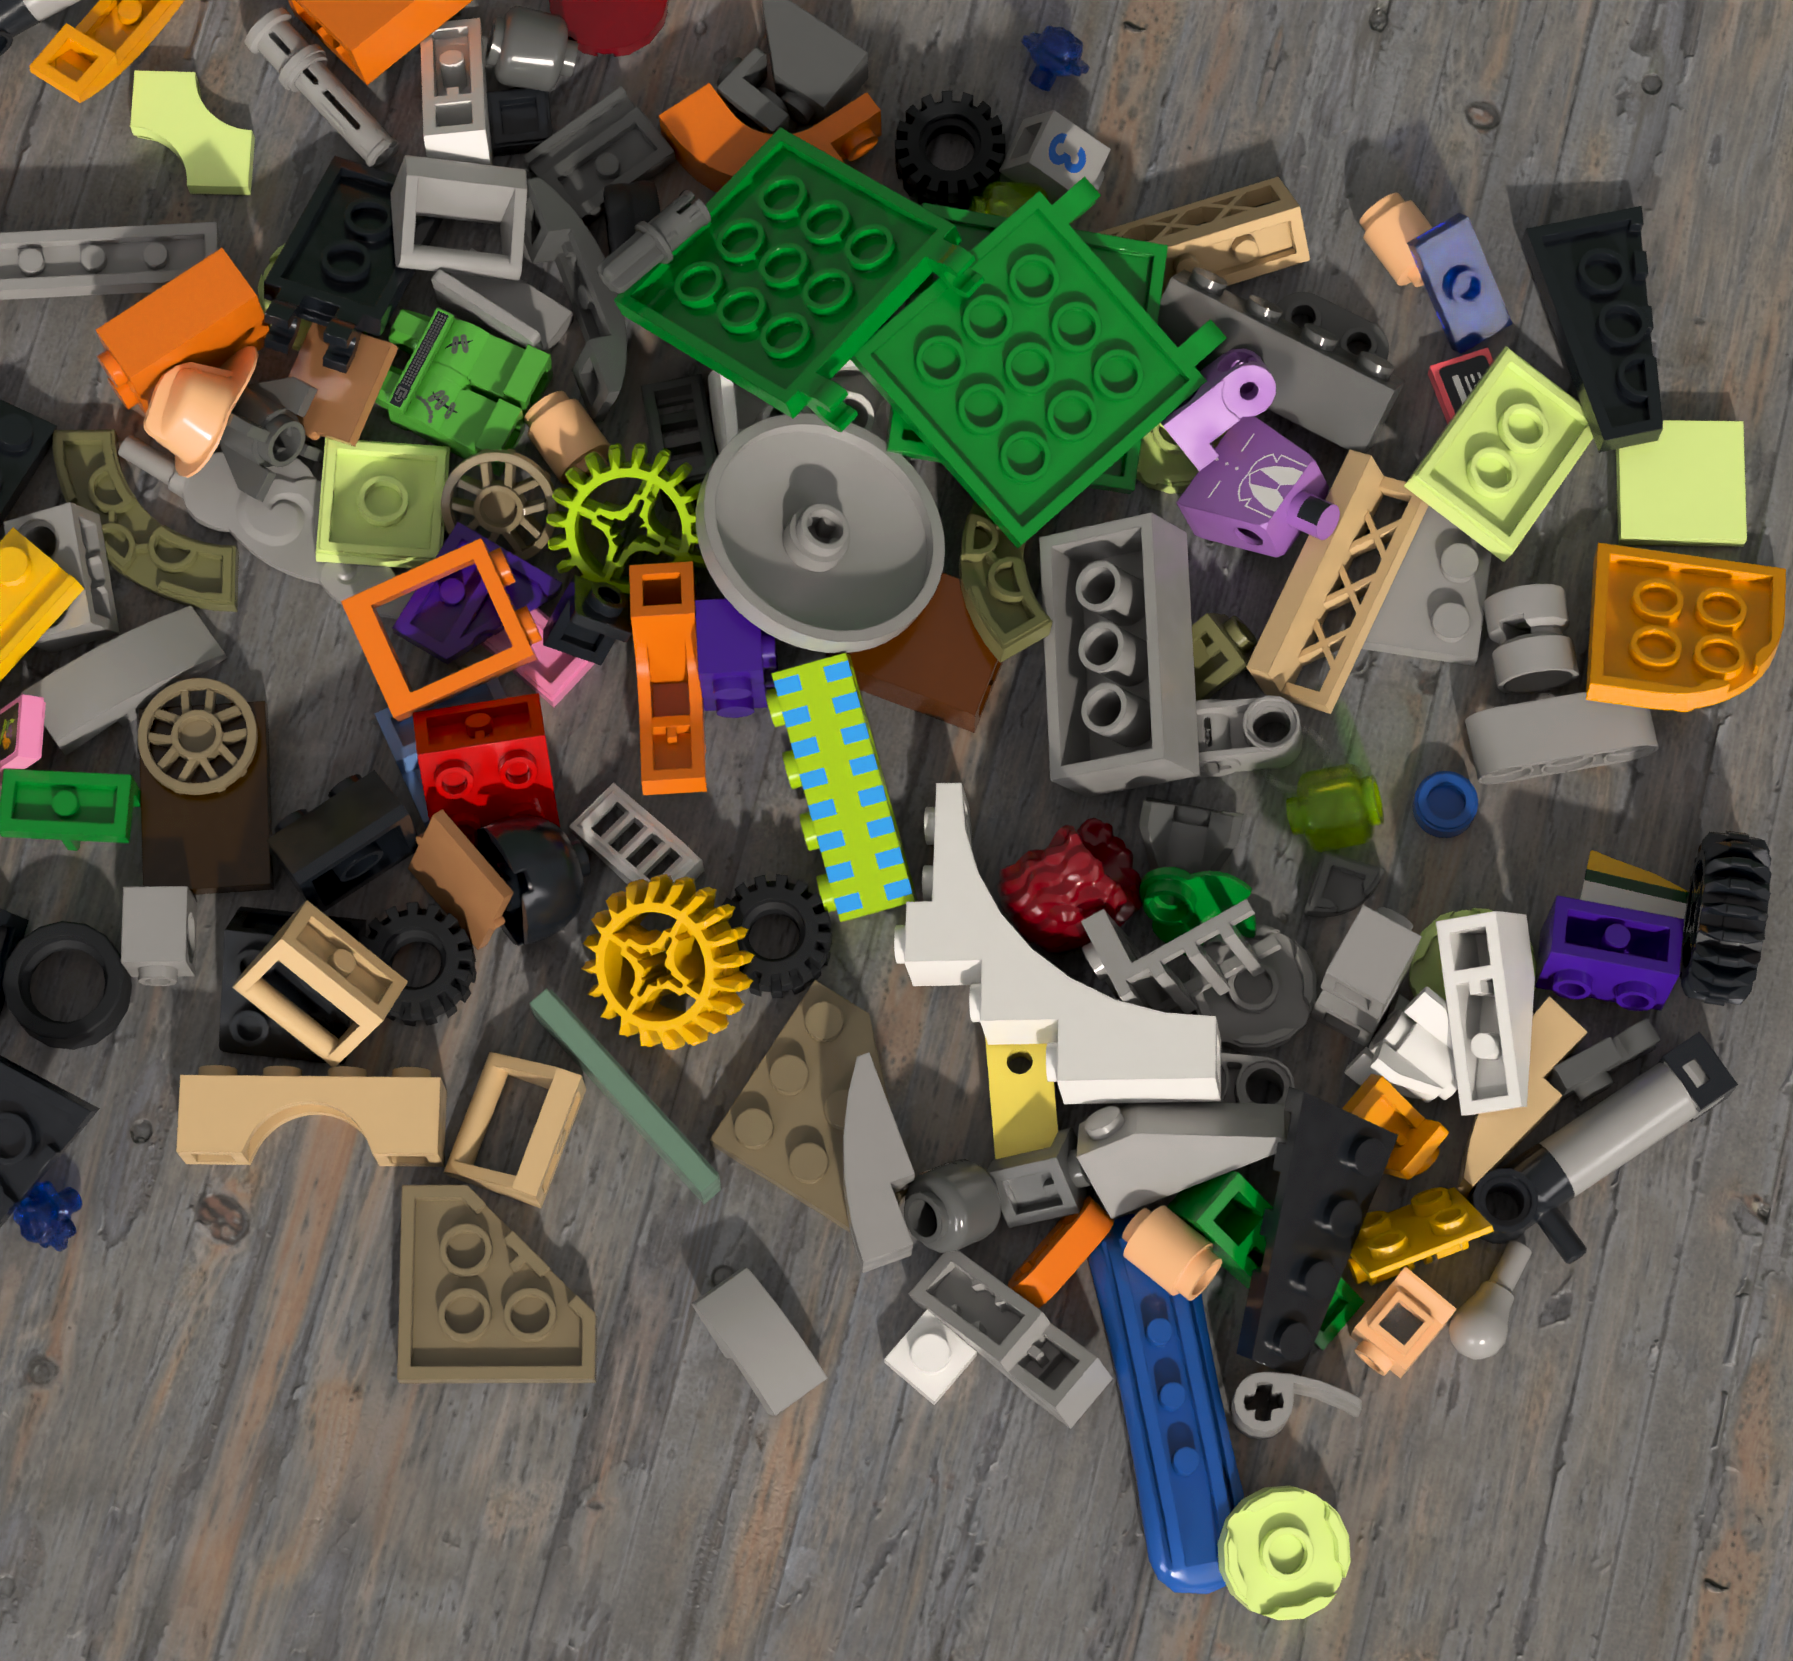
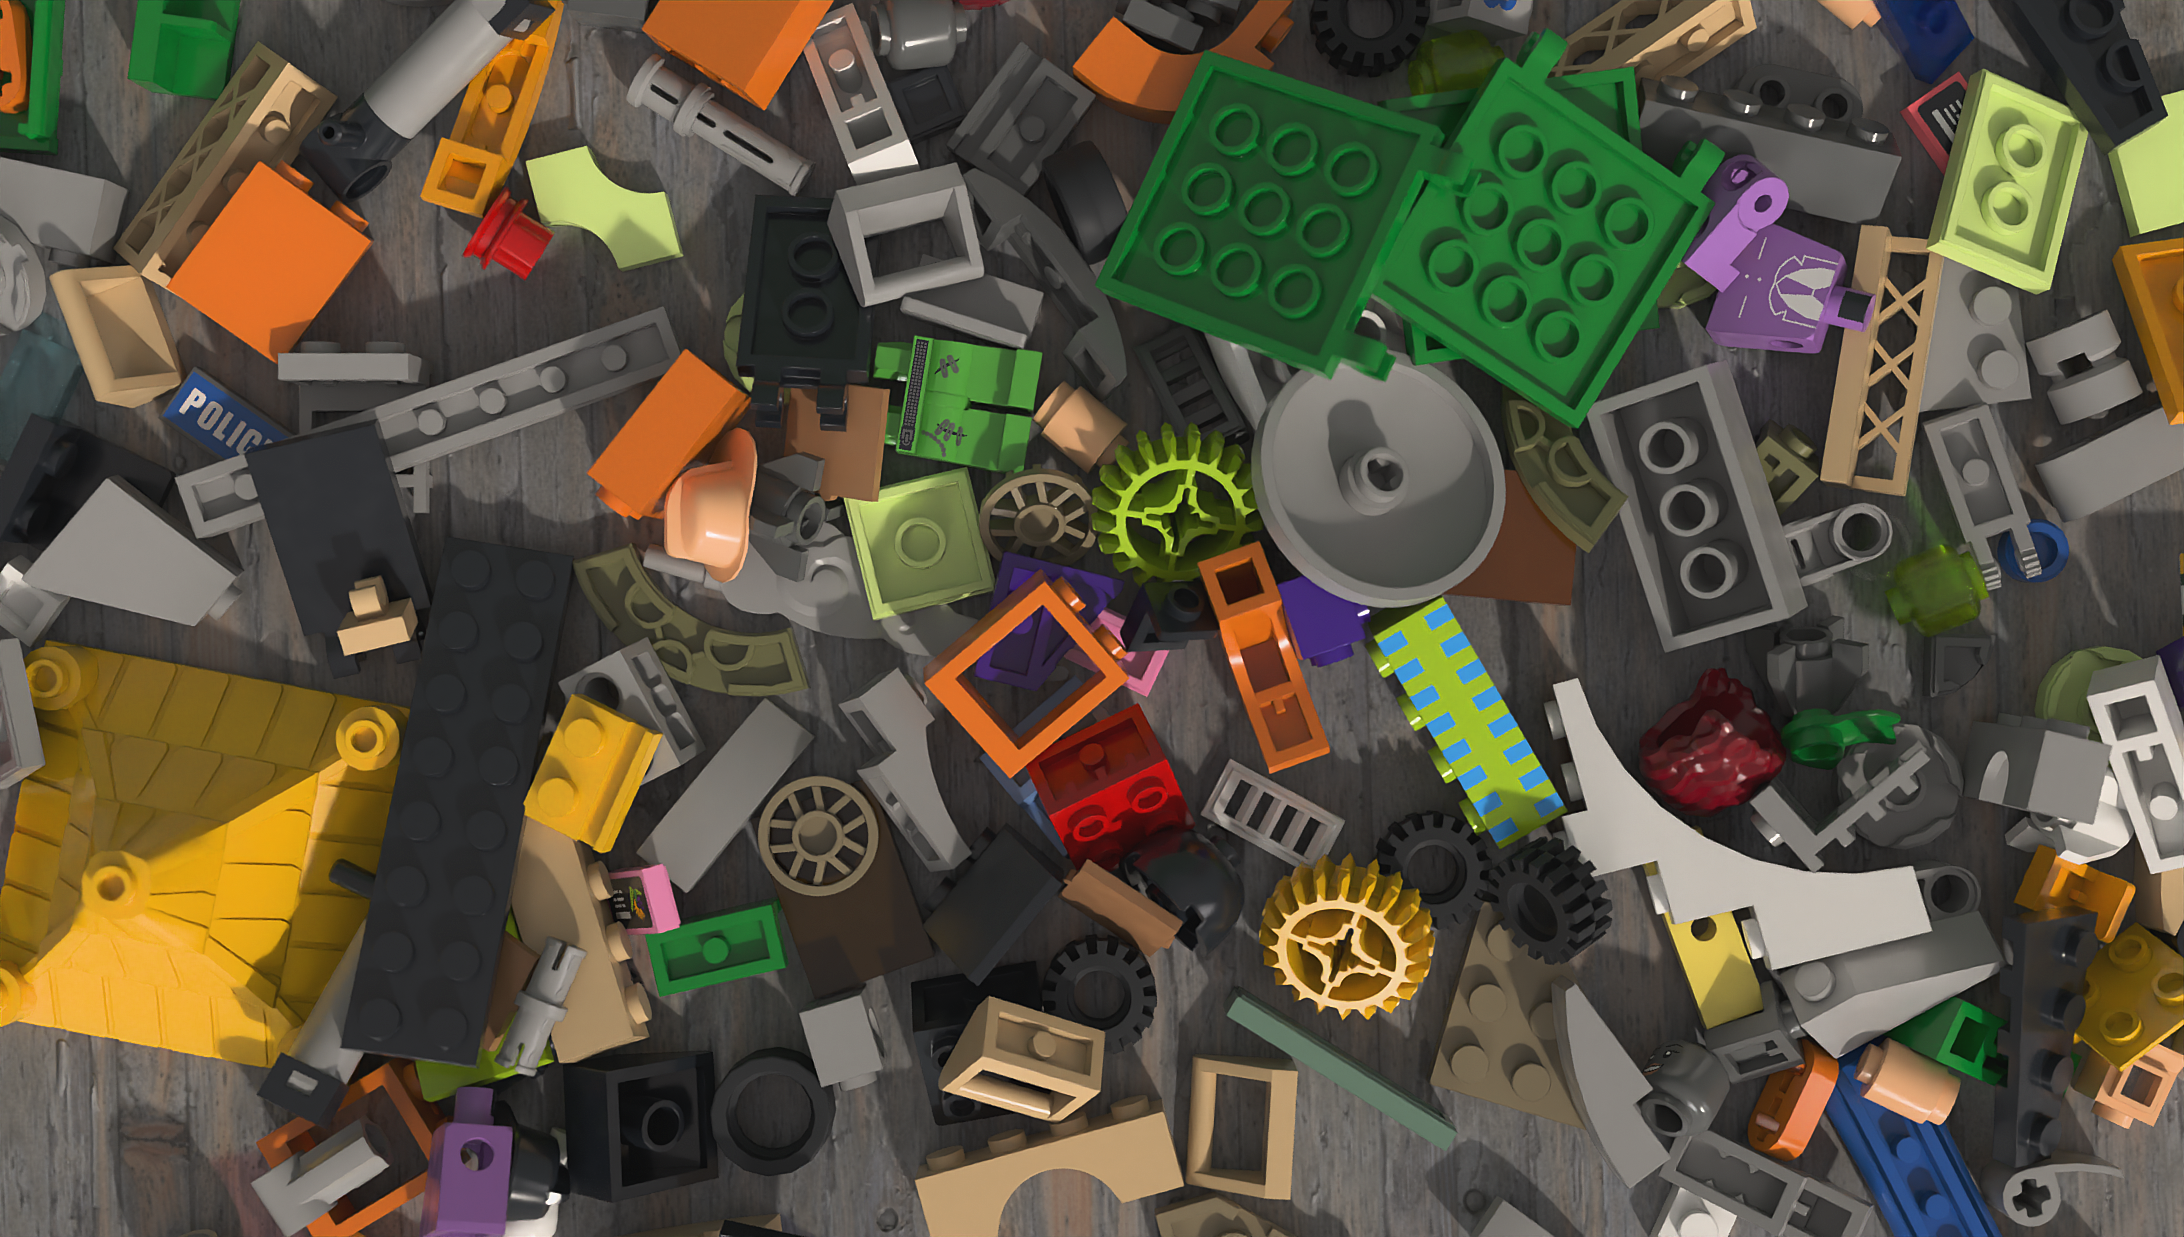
camera: 15 degrees left, 15 degrees up
dark grey axle [596,190,711,294] -> none
none -> red piece [462,186,556,281]
none -> light grey slope [838,667,972,872]
none -> black tyre [1488,836,1613,965]
none -> light grey hinge [1921,402,2042,591]

